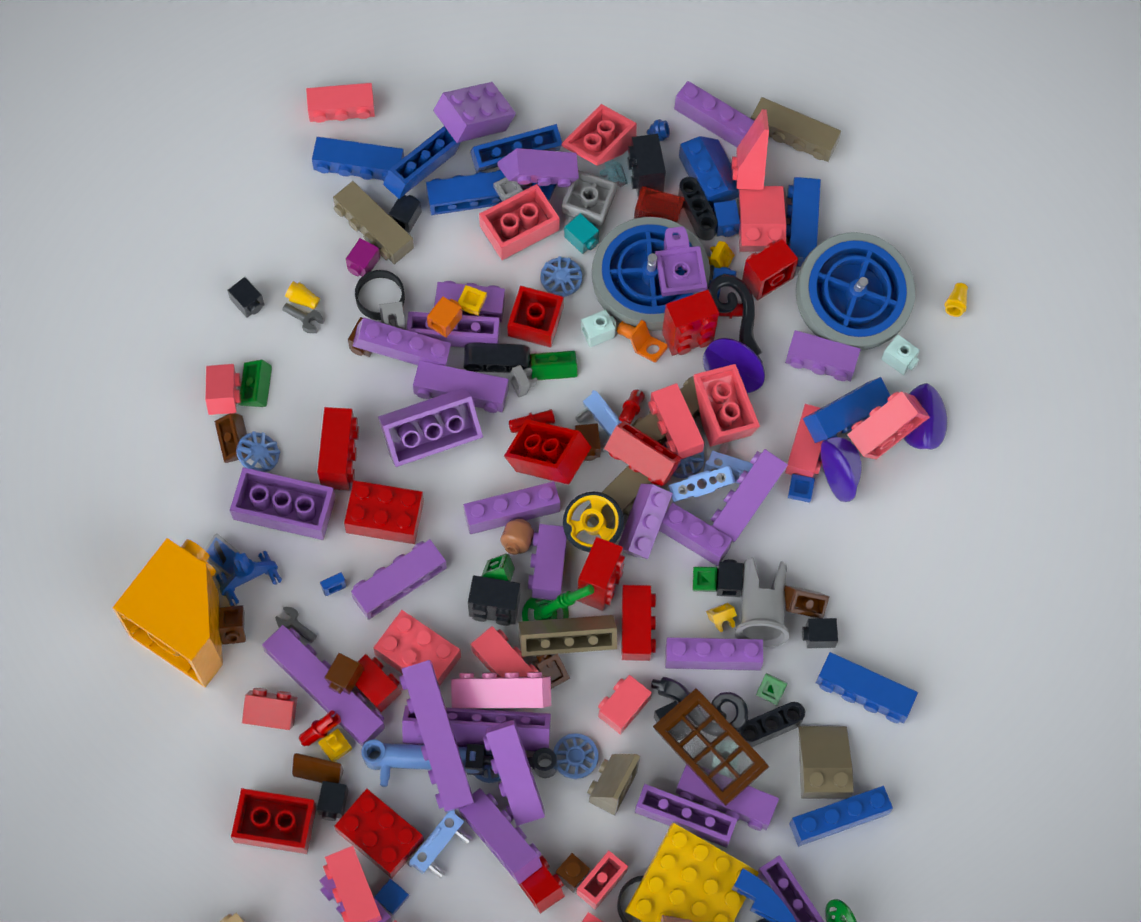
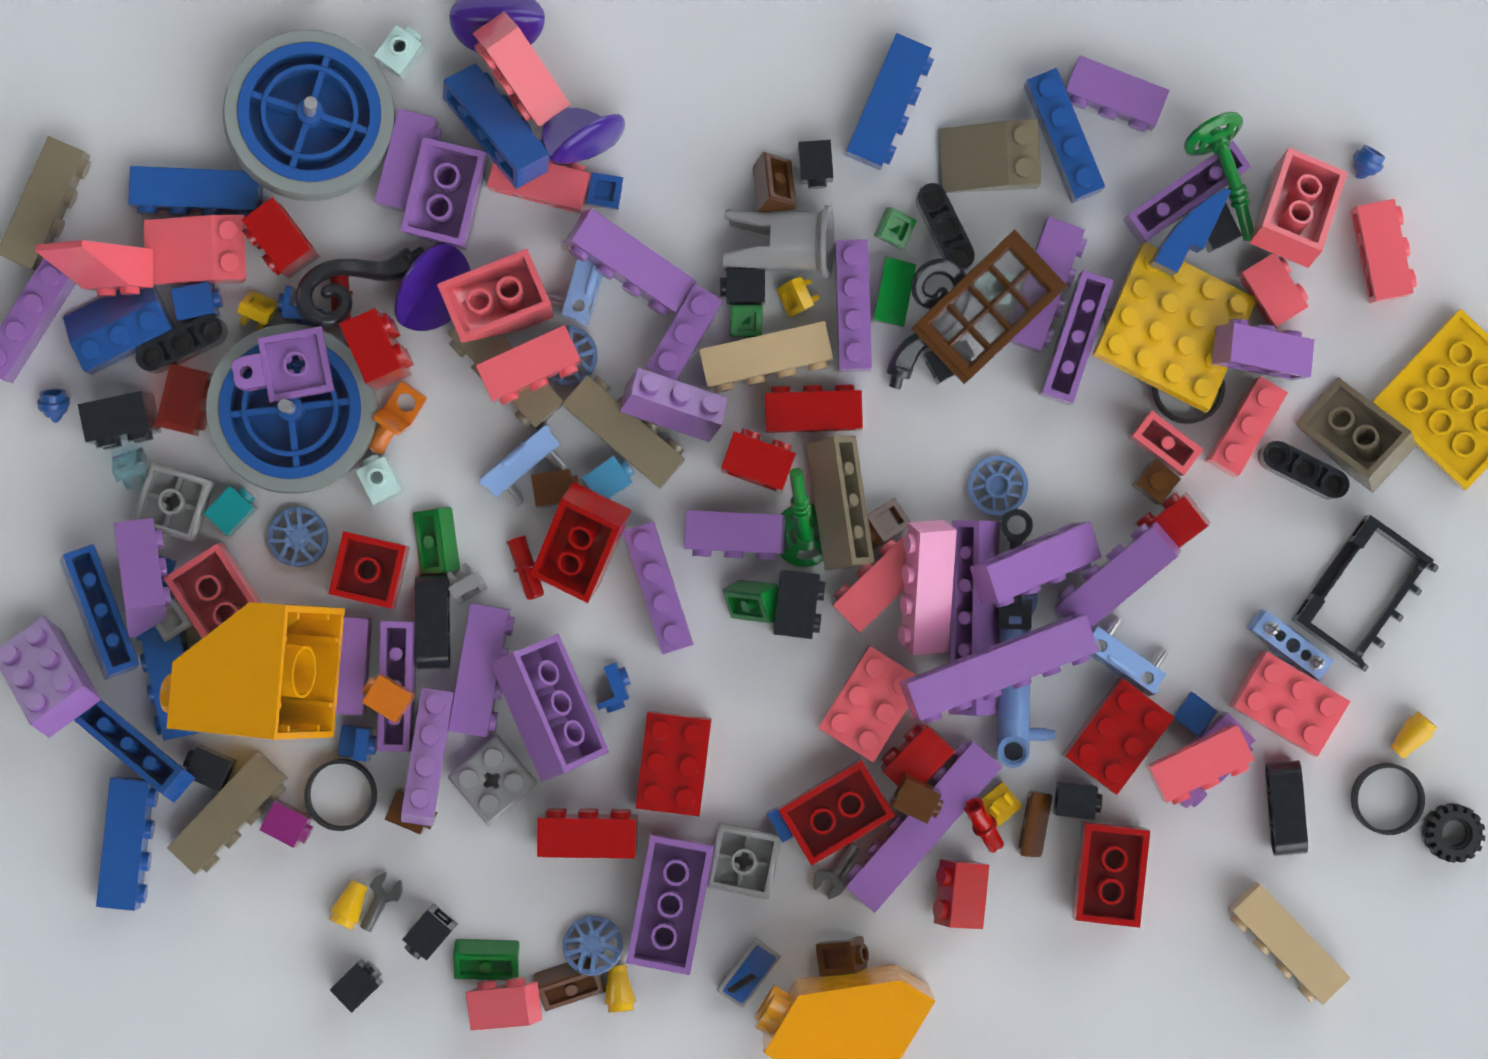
camera: 90 degrees left, 20 degrees up
blue axle [215,551,282,606] -> none
coral brick [306,83,375,123] -> none
medium lavender brick [351,539,447,620] -> none
light grey hinge [379,302,405,330] -> none
yellow tile [458,285,487,316] -> none
nougat head [500,519,534,555] -> none
coral slope [562,104,637,166] -> none
yellow wheel [563,491,624,552] -> none
dark tan slope [587,754,640,816] -> none
coral brick [598,675,652,735] -> none
brick [604,421,682,486] -> none
red axle [619,389,645,424] -> none
light blue piece [668,466,735,503] -> none
none -> light orange slope [160,602,345,740]
none -> blue bracket [338,725,377,762]
none -> medium lavender slope [400,137,489,250]
none -> black brick [402,903,458,961]
none -> light grey brick [448,736,537,825]
none -> dark azure brick [582,456,634,499]
none -> blue bracket [597,662,631,713]
none -> yellow cone [604,965,636,1013]
none -> tan brick [699,321,833,393]
none -> light grey brick [707,823,781,899]
none -> red brick [778,758,895,866]
none -> green slope [873,257,916,327]
none -> medium lavender brick [1065,55,1170,132]

